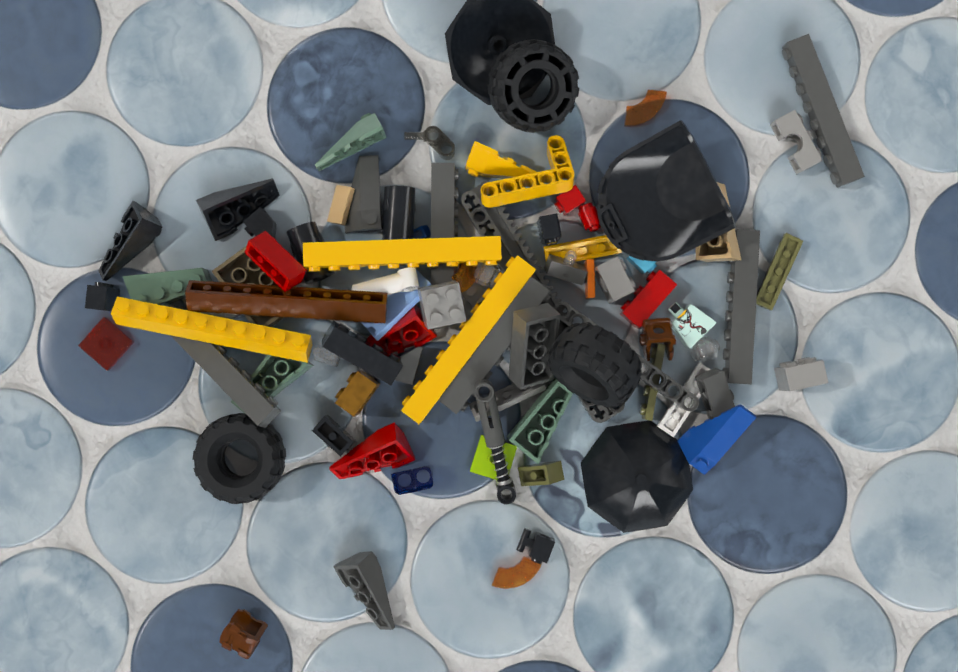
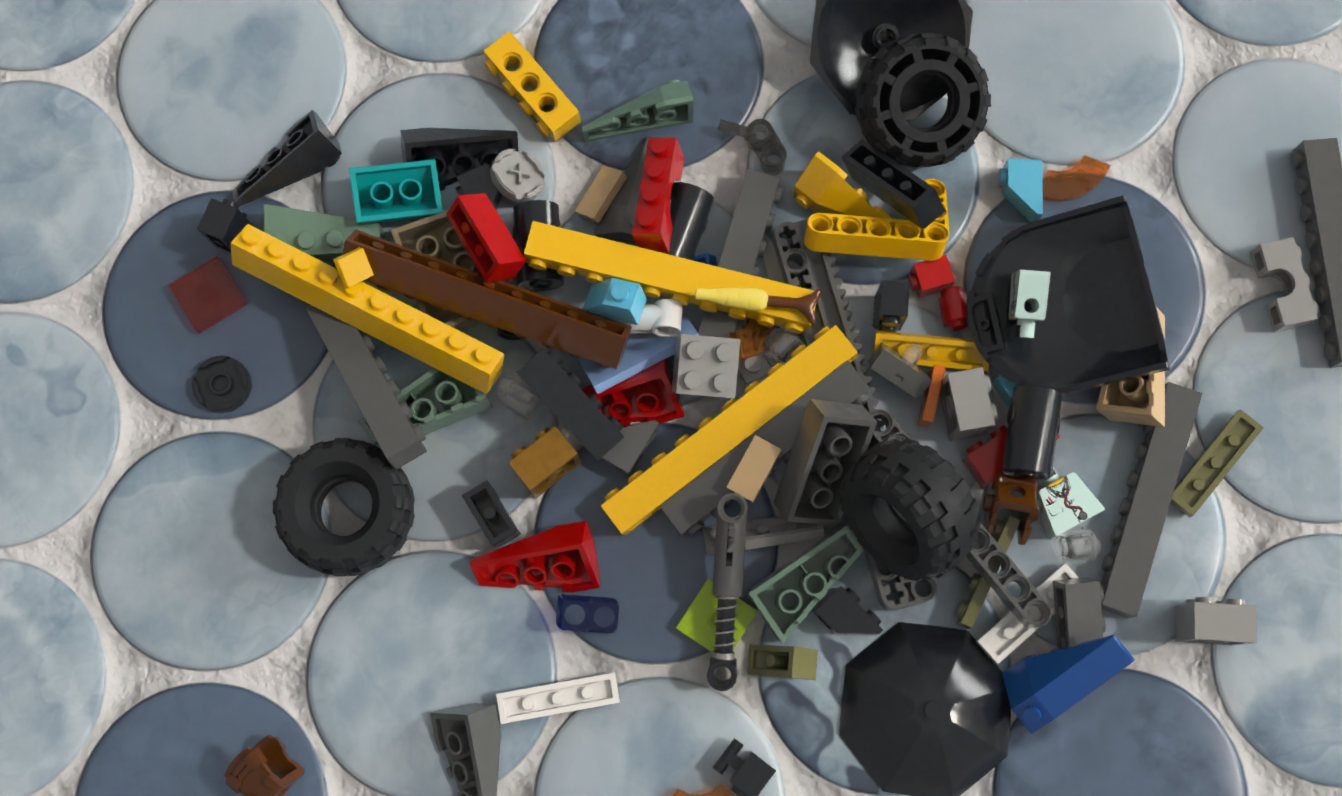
camera: 20 degrees right, 10 degrees down
none -> black tile [192,355,252,413]
none -> yellow tile [333,247,374,288]
none -> teal slope [349,159,443,224]
none -> yellow brick [483,31,581,142]
none -> light grey tile [490,149,545,202]
none -> white plate [496,672,620,724]
none -> medium azure slope [583,278,647,325]
none -> red arch [632,137,684,253]
none -> light yellow piece [695,287,821,325]
none -> tan tile [727,435,782,502]
none -> black slope [813,586,883,636]
none -> black brick [842,139,945,230]
none -> medium azure slope [998,159,1043,222]
none -> black piece [1001,385,1062,479]
none -> light aqua torso [1009,270,1051,338]

